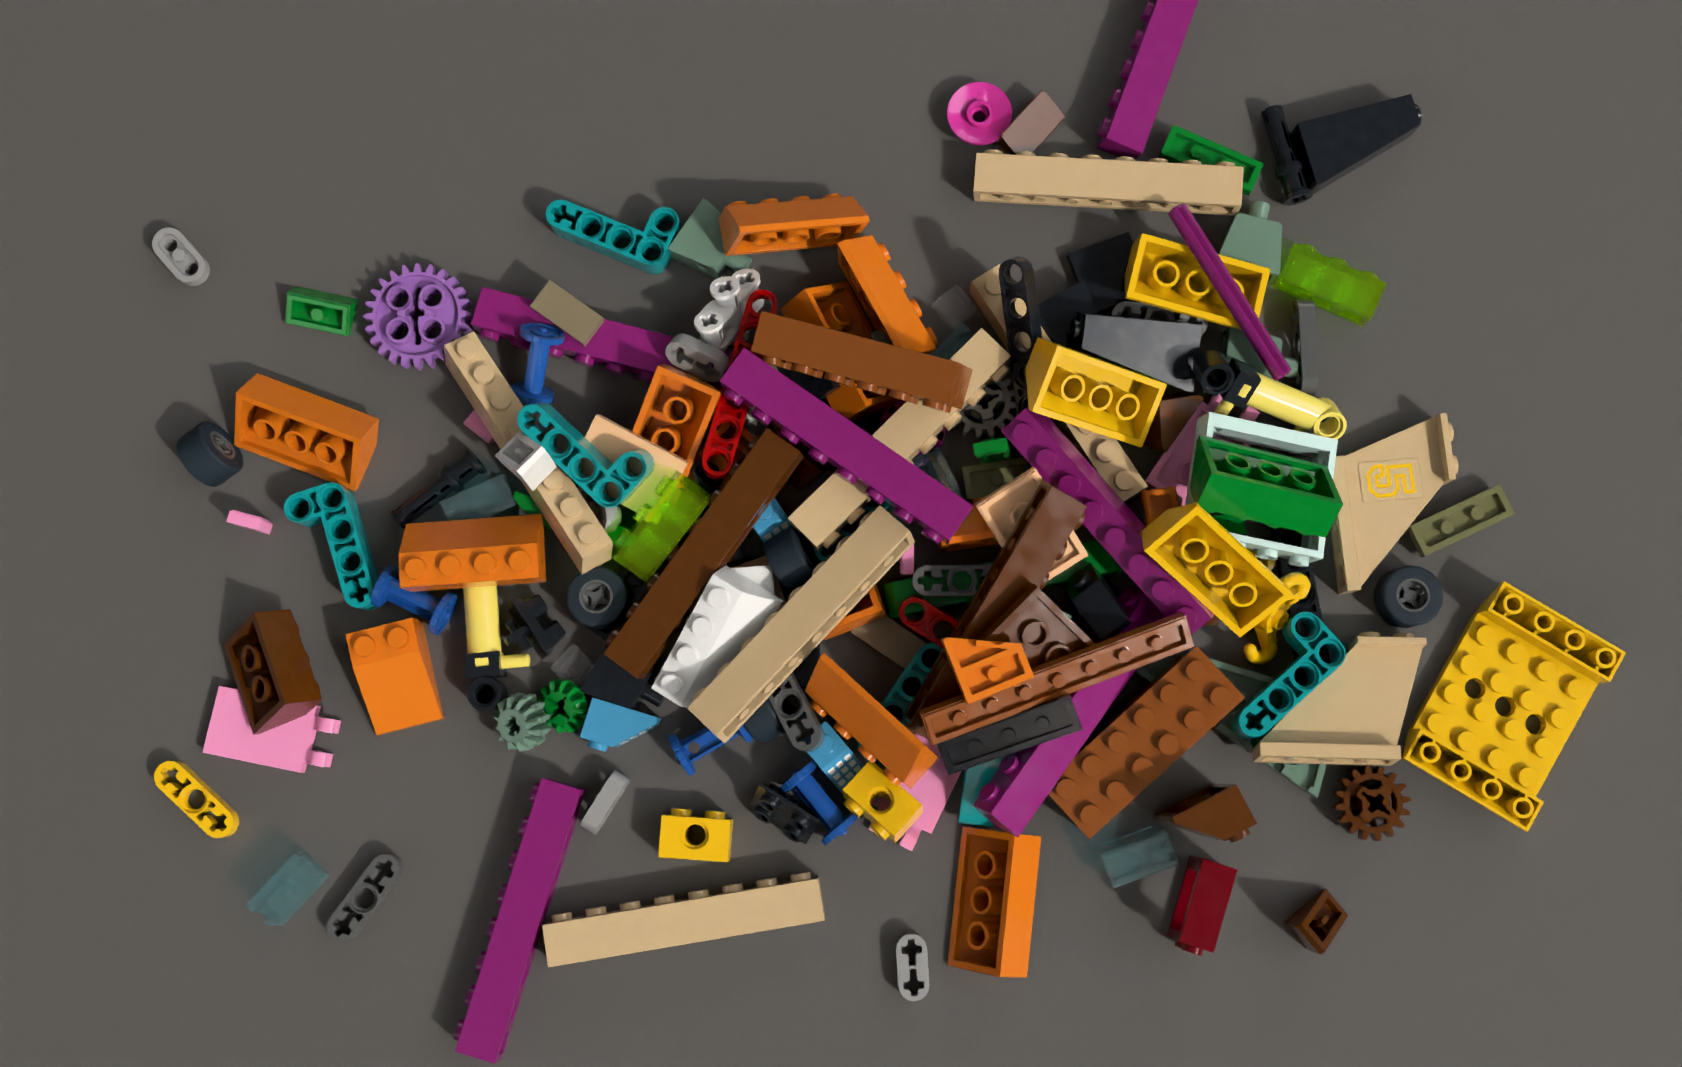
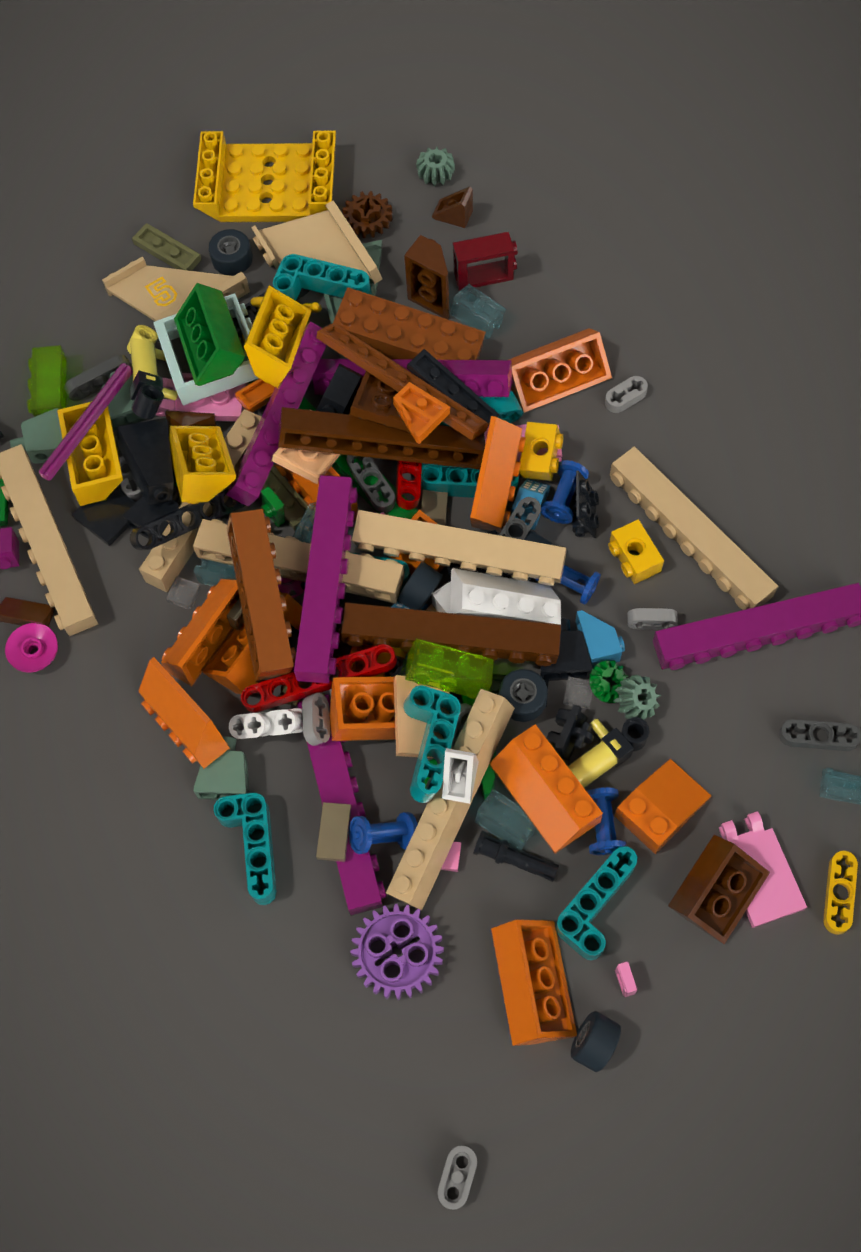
camera: 120 degrees left, 15 degrees down
green slope [285,286,358,336] -> none
none -> sand green gear [416,146,455,187]

